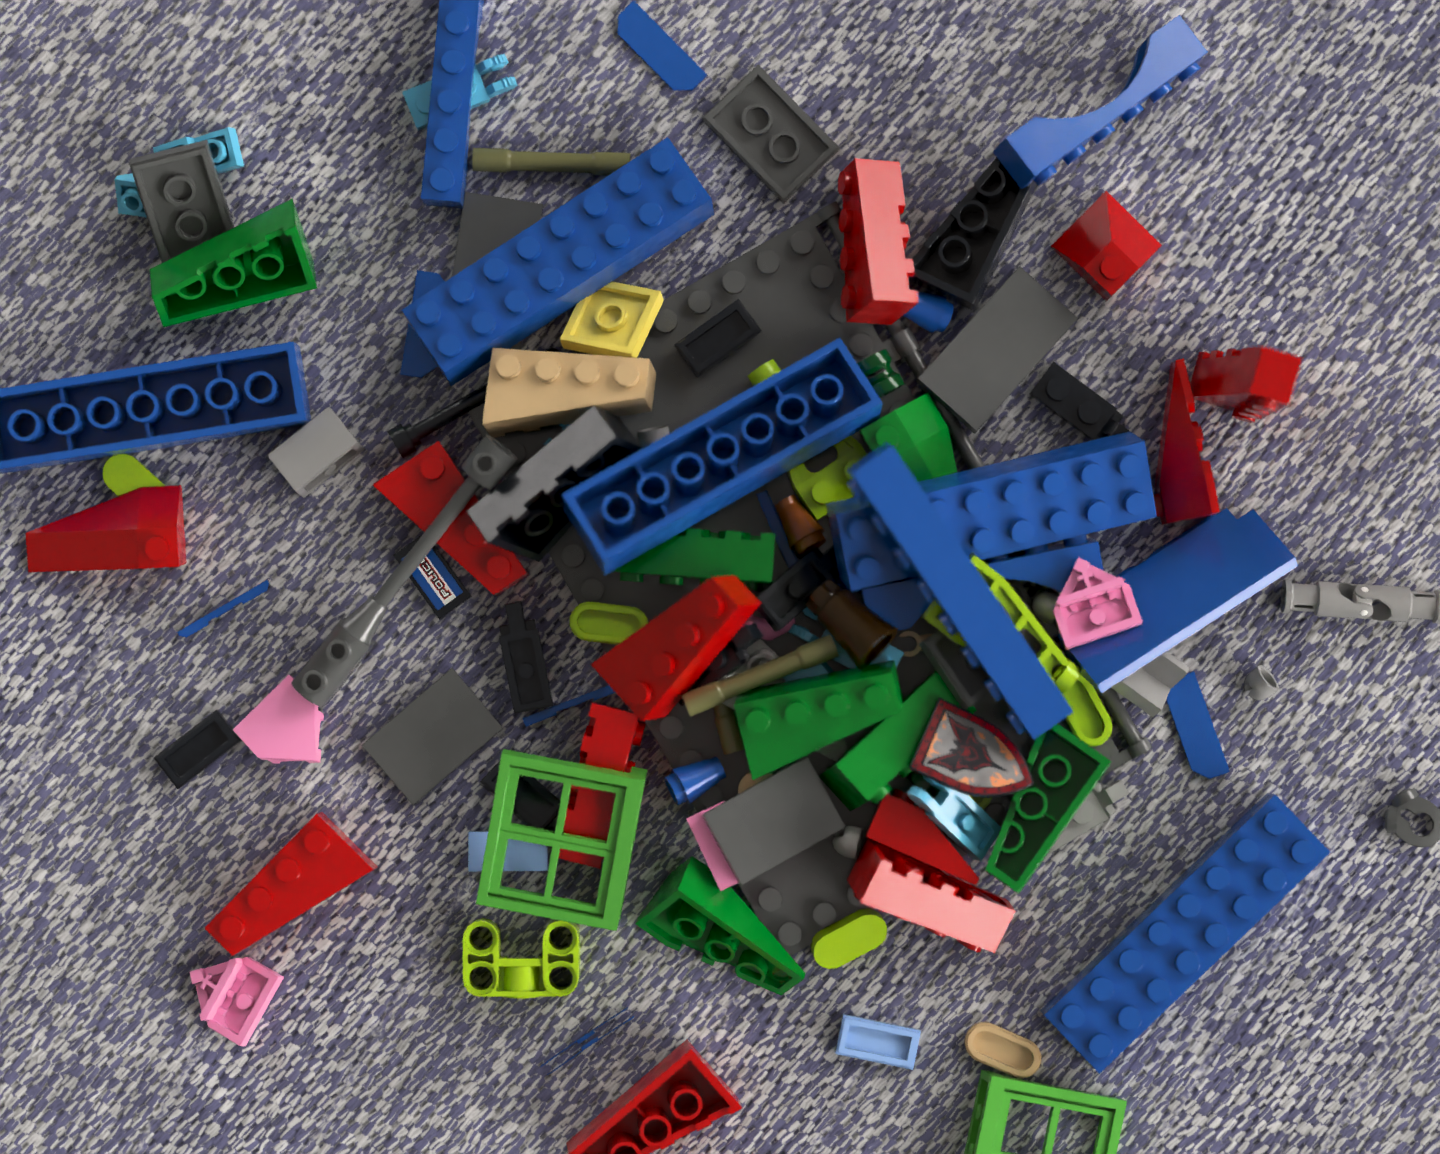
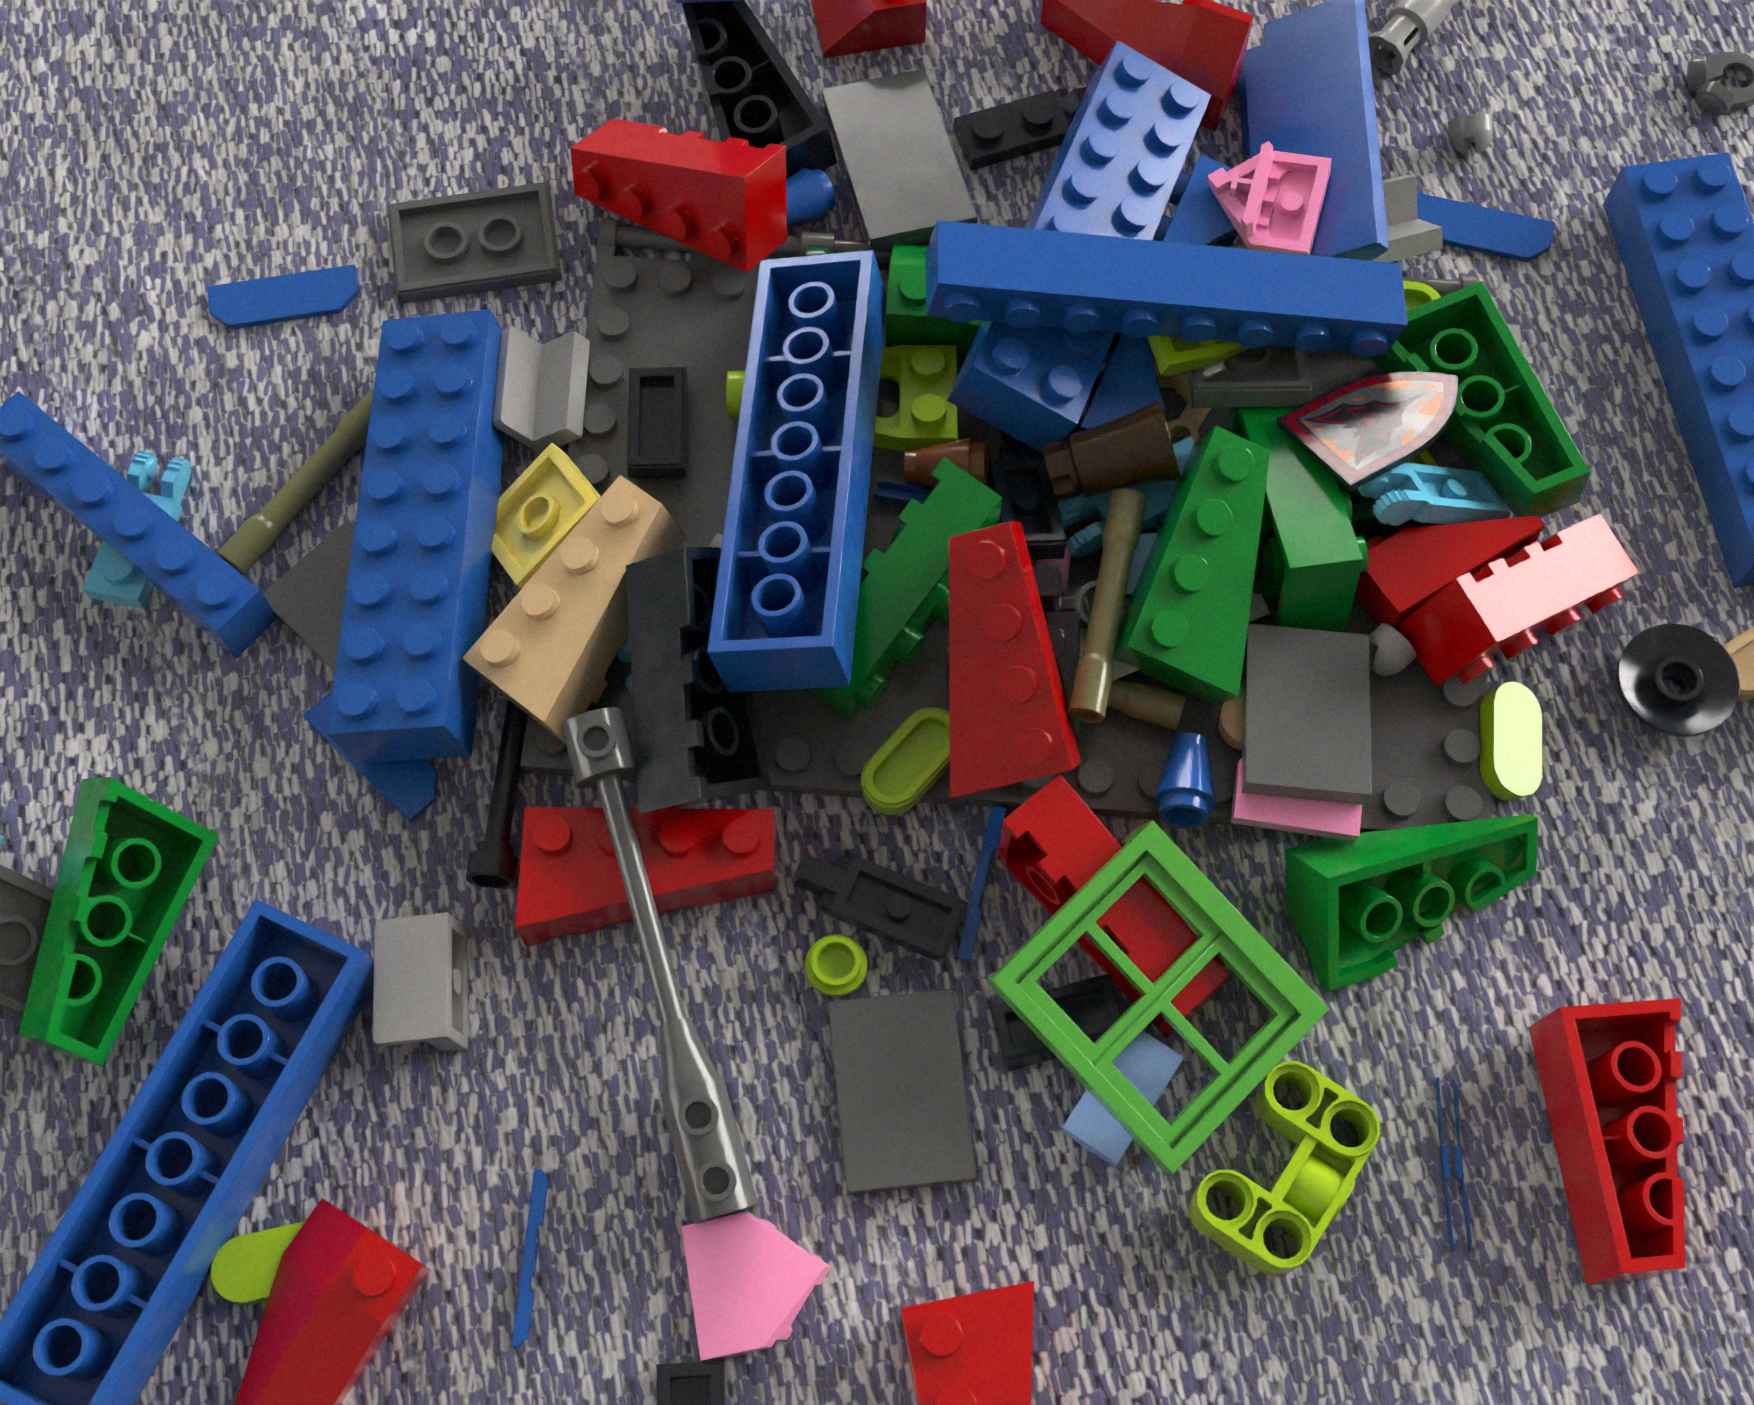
camera: 55 degrees left, 20 degrees down
tile [393,534,472,619] -> none
light blue tile [835,1014,921,1070] -> none
none -> light grey panel [493,326,590,454]
none -> lime plate [805,934,867,997]
none -> black dish [1617,624,1740,737]

